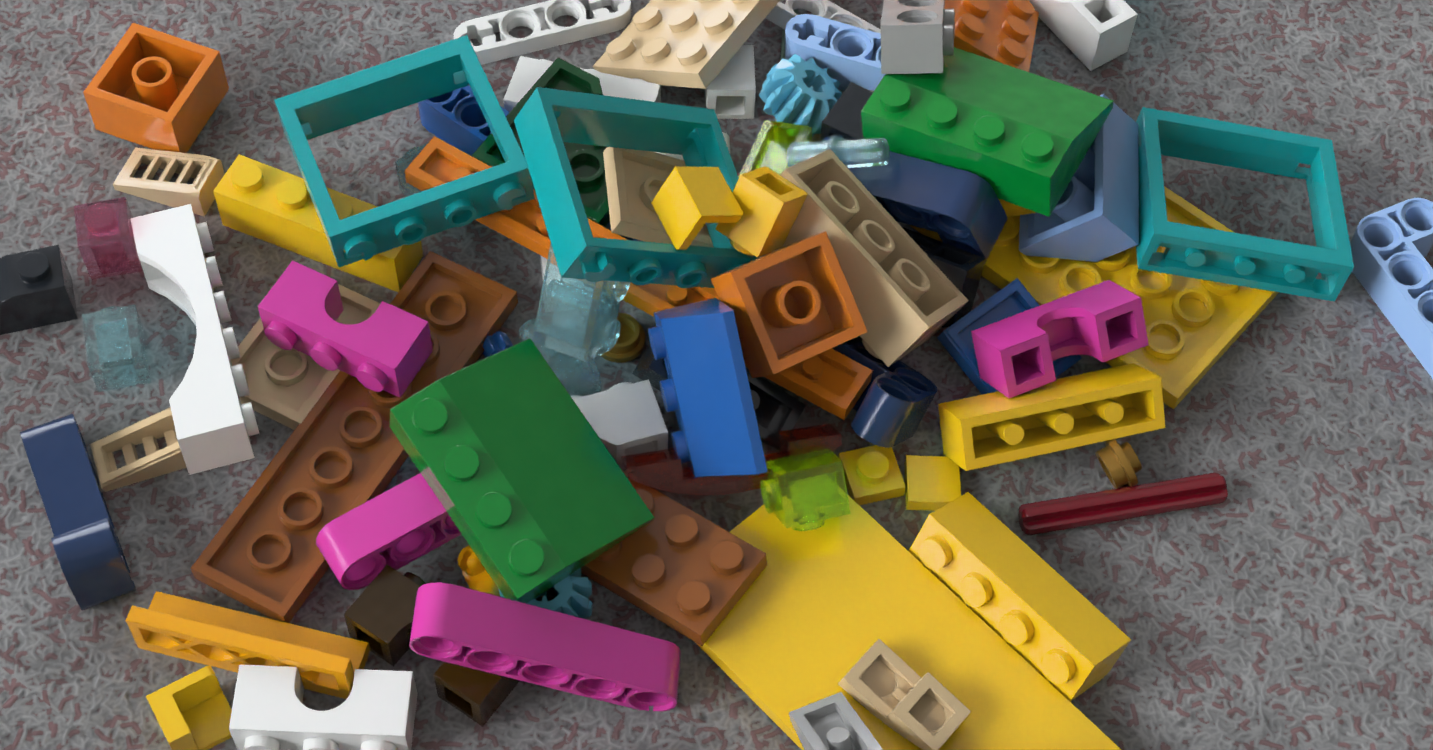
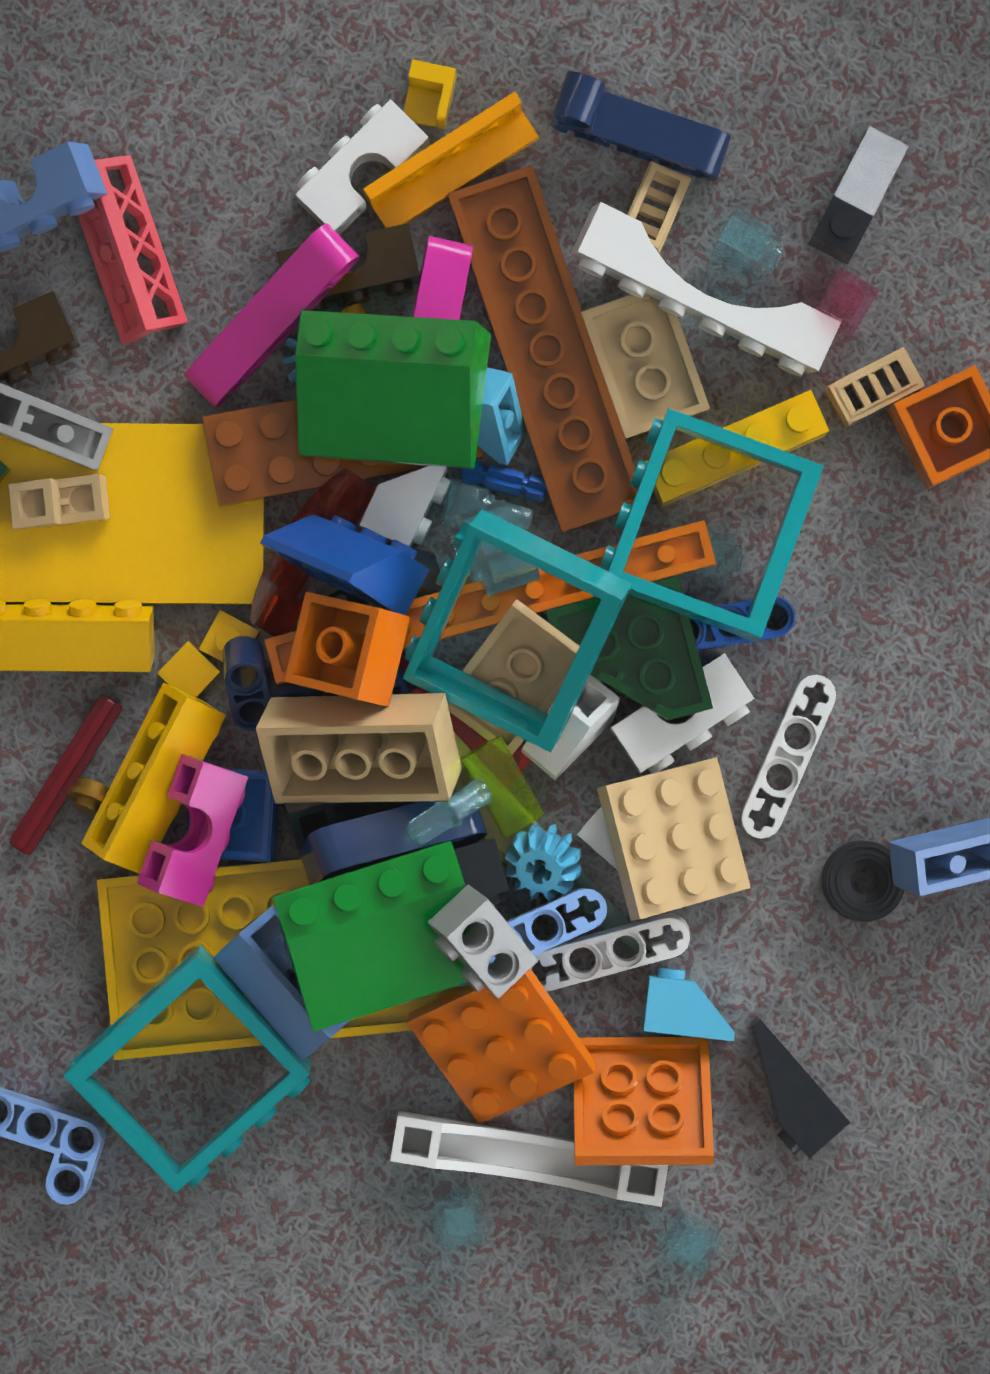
camera: 135 degrees right, 30 degrees up
dark pink arch [258,260,433,397] -> none
yellow panel [651,166,743,250] -> none
yellow brick [715,166,808,257] -> none
clear neon green brick [761,448,851,531] -> none

